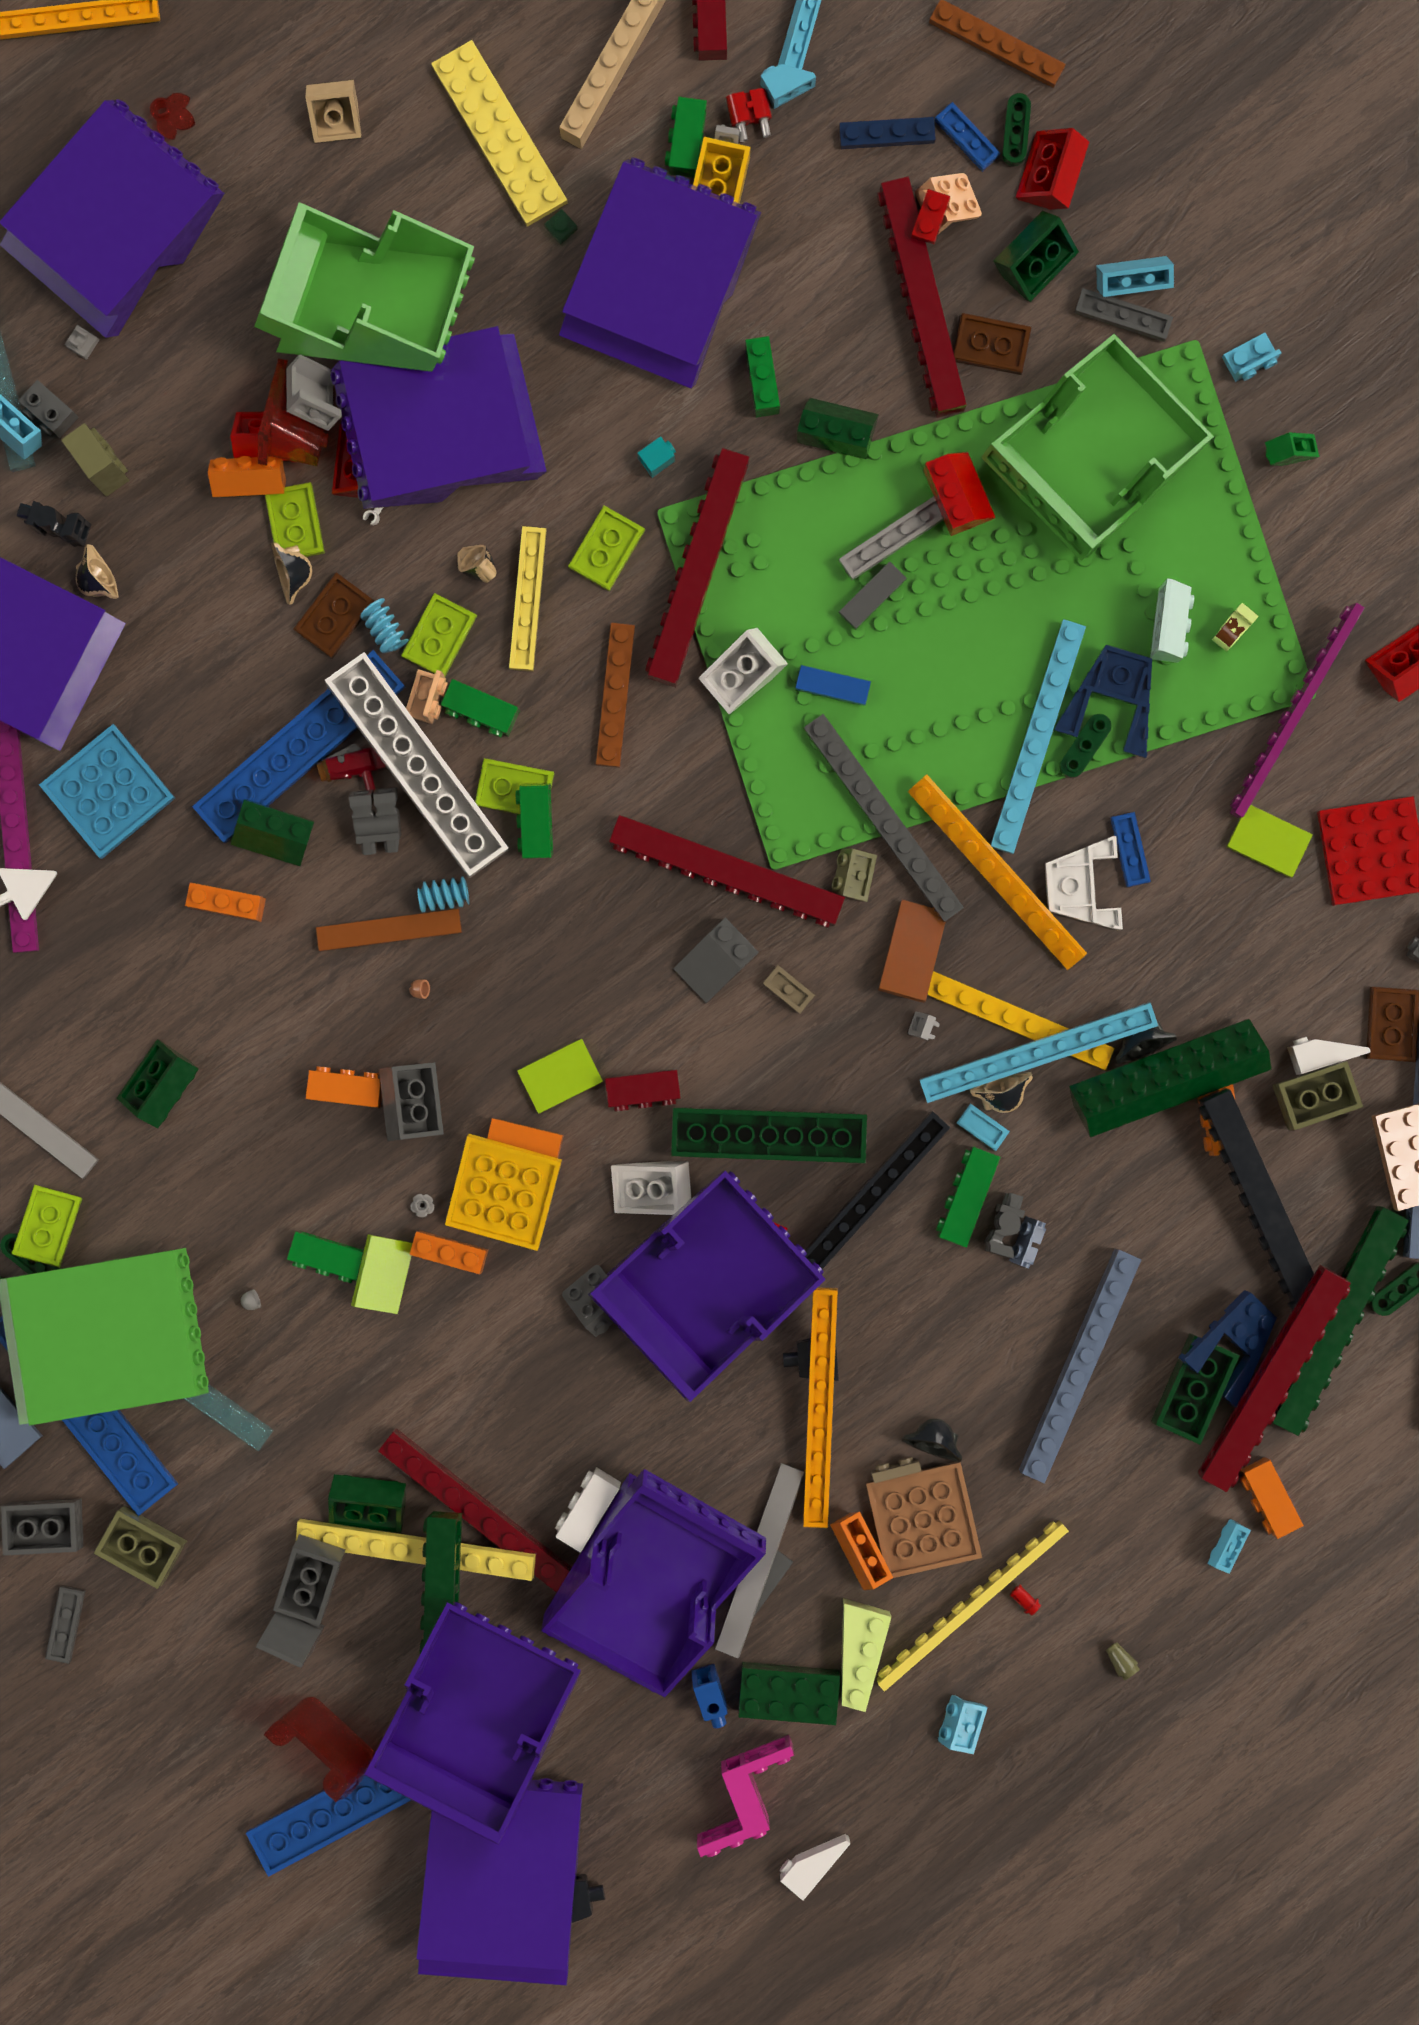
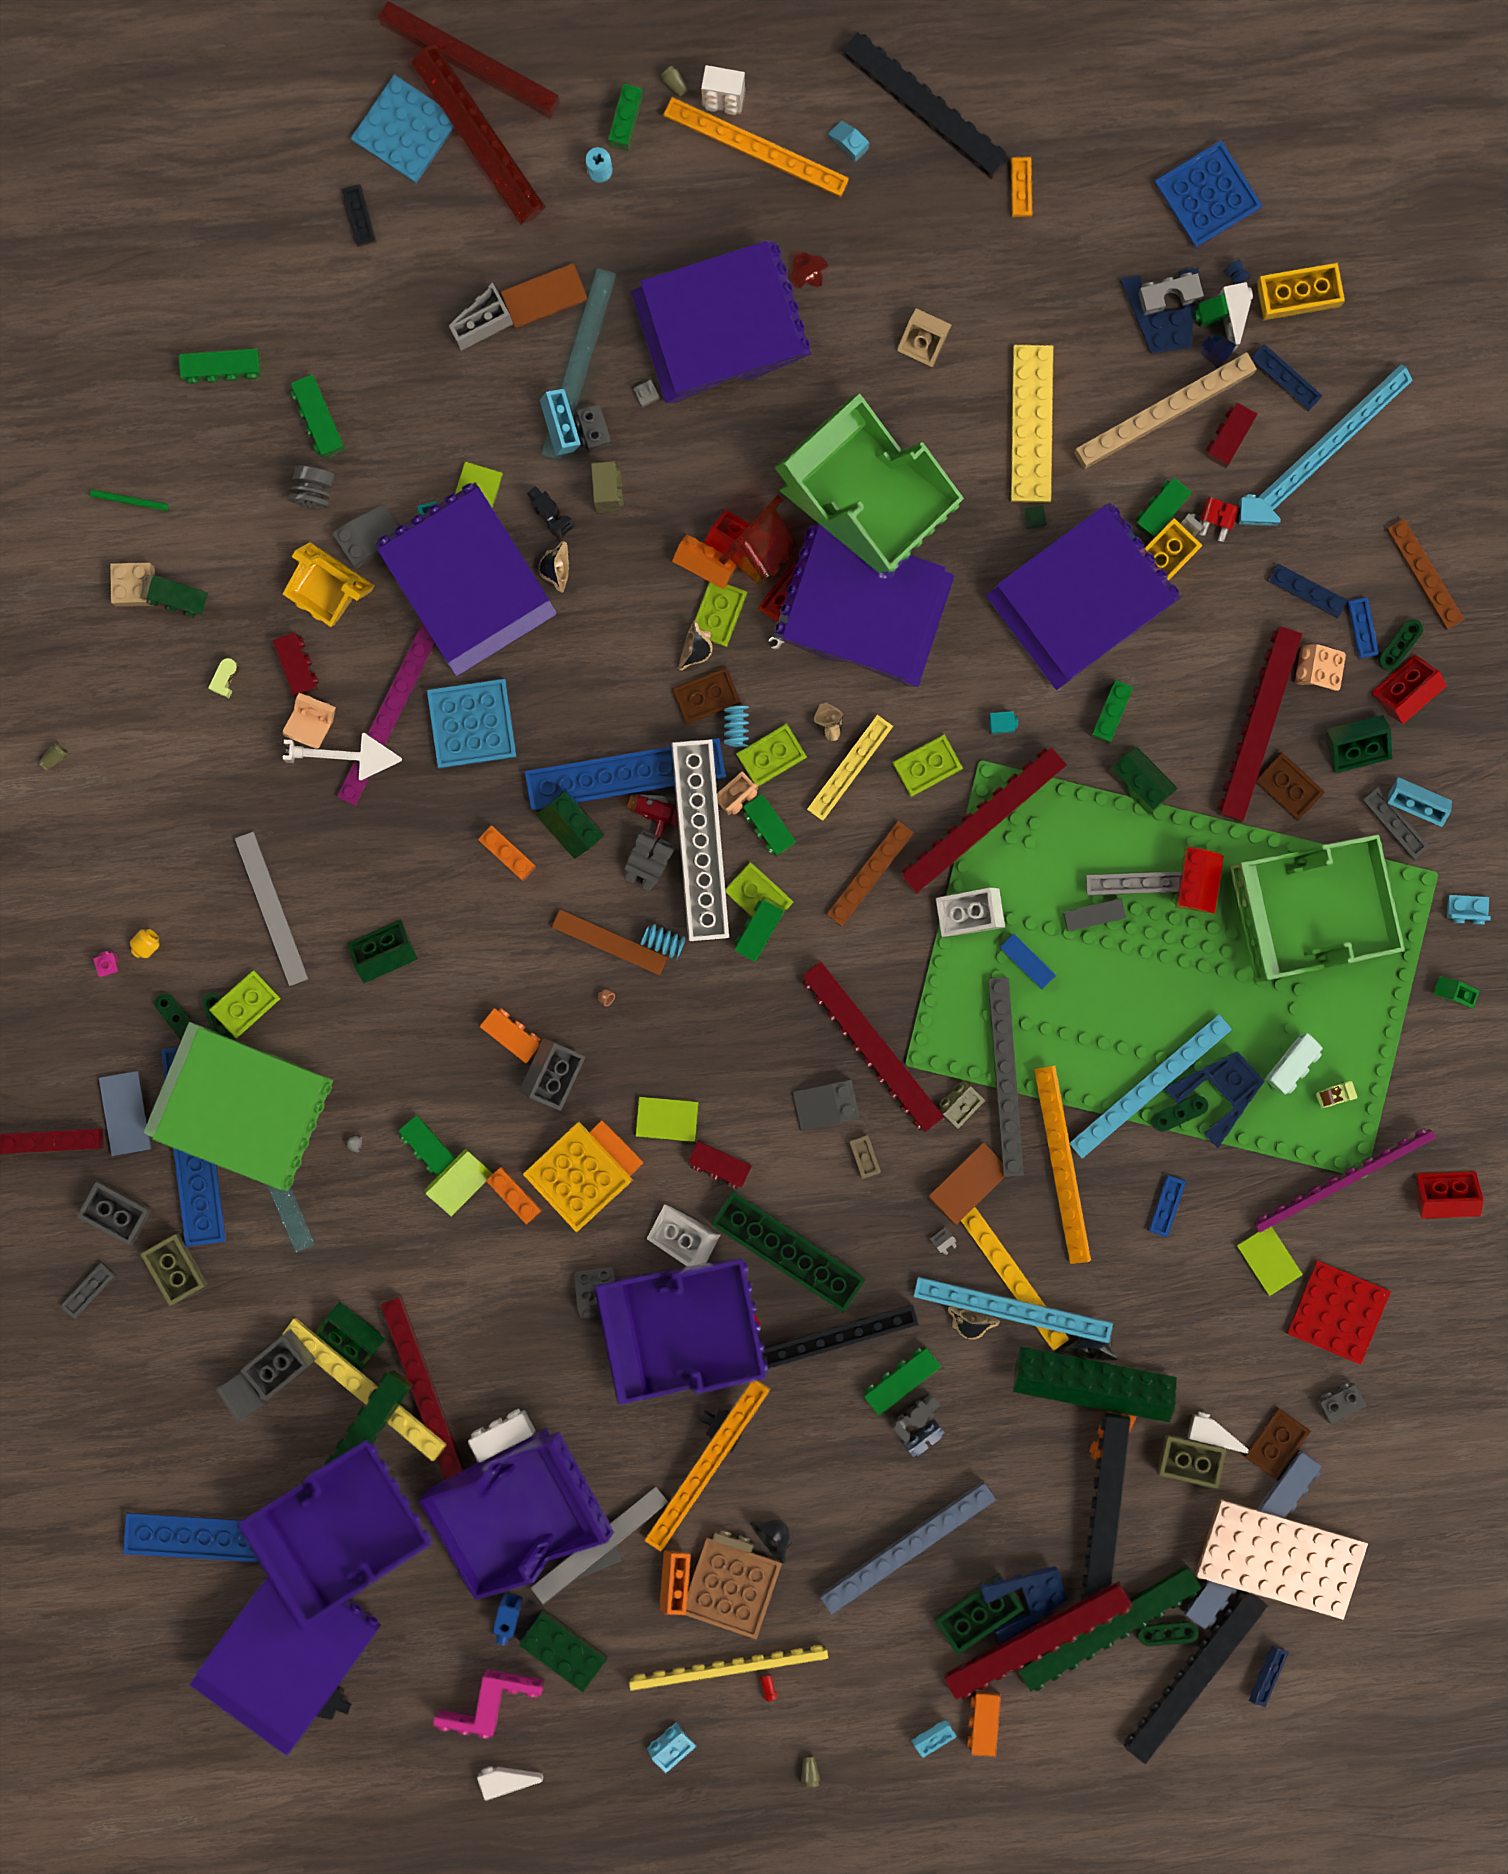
camera: 30 degrees right, 0 degrees up
clear red windscreen [264,1697,375,1802] -> none
light grey panel [286,355,341,431] -> none
light grey plate [410,1194,434,1217] -> none
yellowish green wedge [840,1598,891,1712] -> none
red plate [912,189,951,244] -> none
medium azure tile [956,1104,1010,1151] -> none
white wing [1045,836,1123,930] -> none

